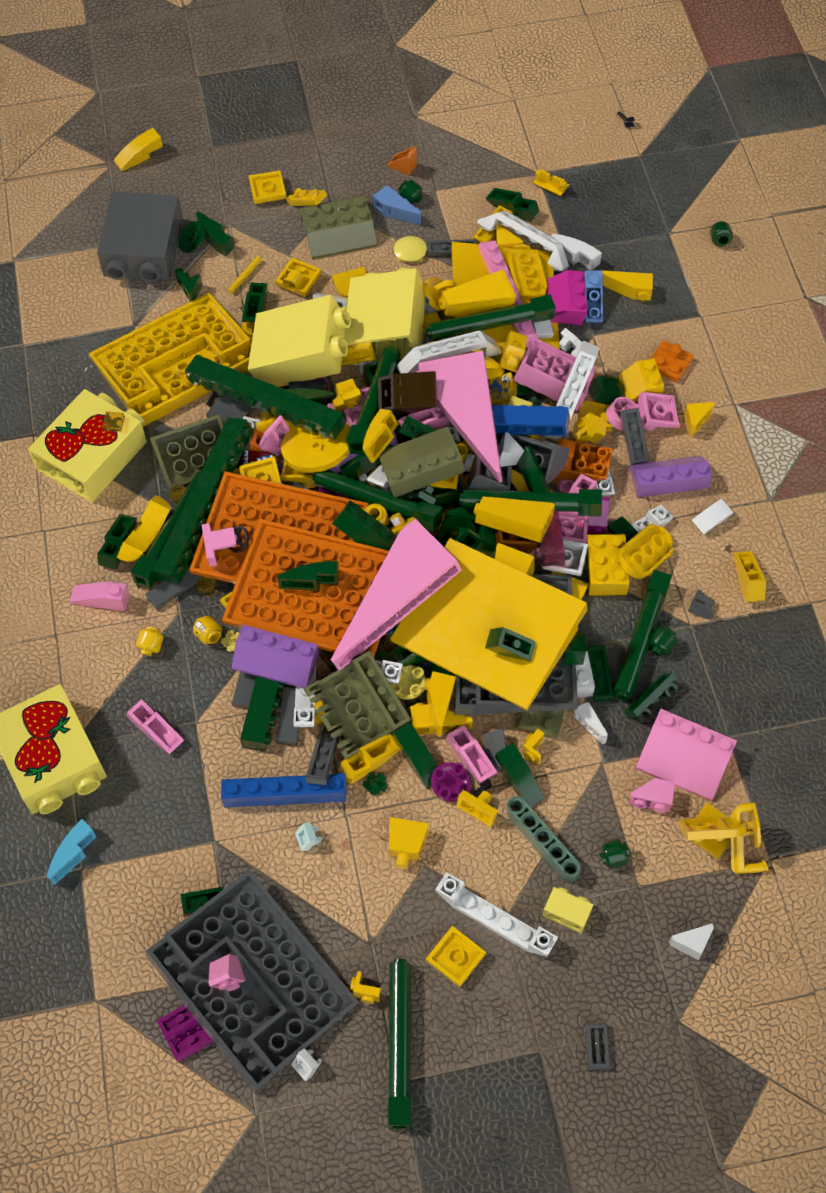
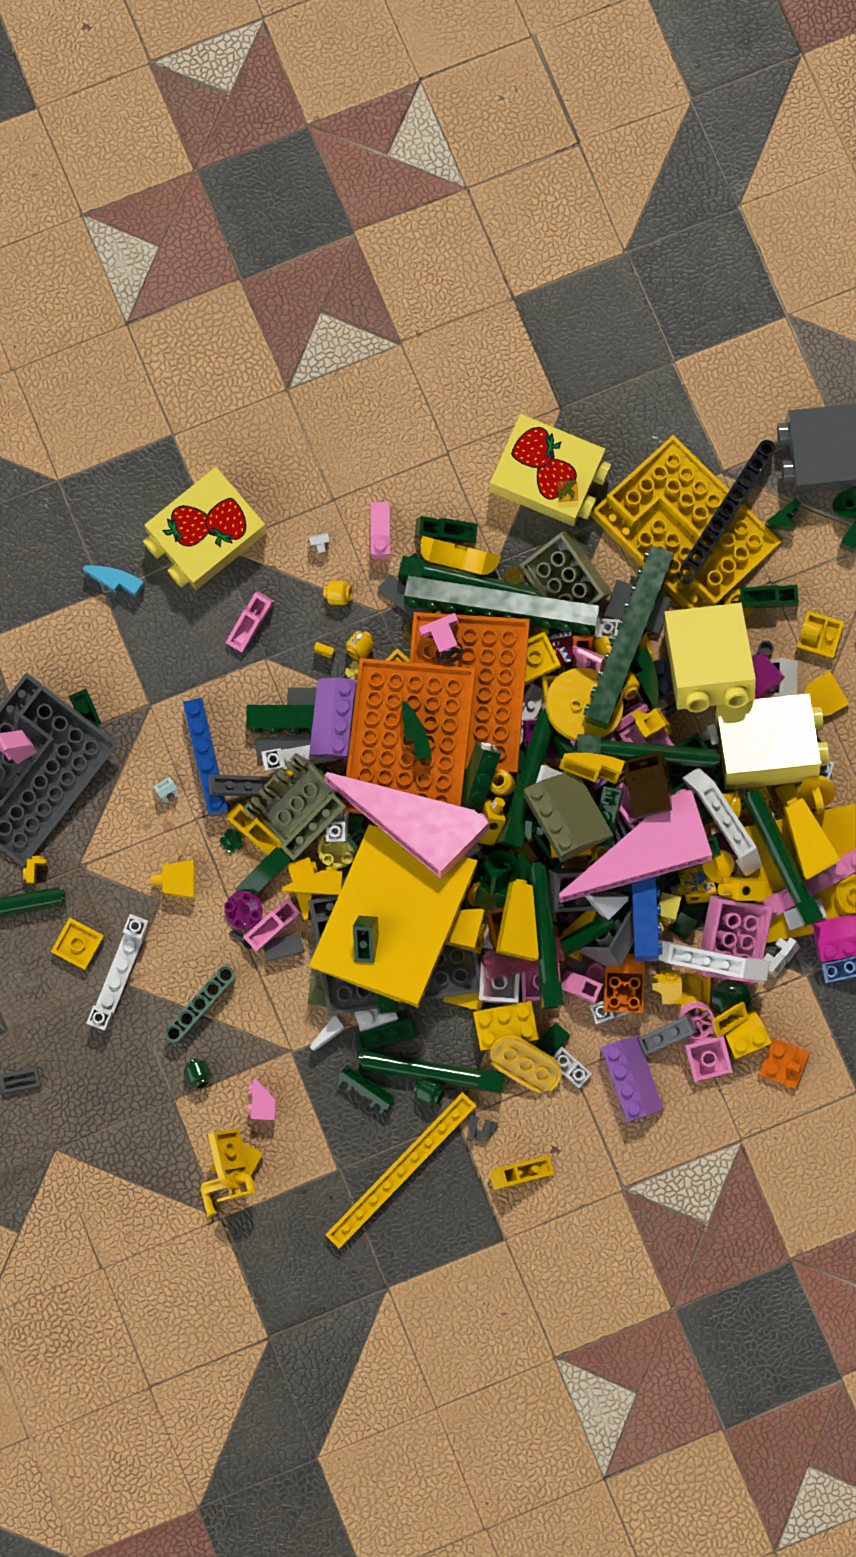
camera: 80 degrees right, 20 degrees up
yellow bar [227,256,262,294] -> none
yellow tile [341,342,376,365] -> none
yellow tile [456,790,498,827] -> none
dark green slope [495,742,544,807] -> none
yellow bracket [522,729,544,765] -> none
light yellow brick [543,887,593,933] -> none
magenta slope [587,497,610,535] -> none
bright pink slope [635,709,737,801] -> none
white slope [669,924,714,960] -> none
yellow slope [684,402,715,437] -> none
white slope [692,499,734,535] -> none
none -> white tile [309,533,330,553]
none -> yellow tile [314,642,335,658]
none -> yellow plate [325,1092,476,1249]
none -> black beam [677,440,776,584]
none -> yellow slope [712,1001,748,1038]

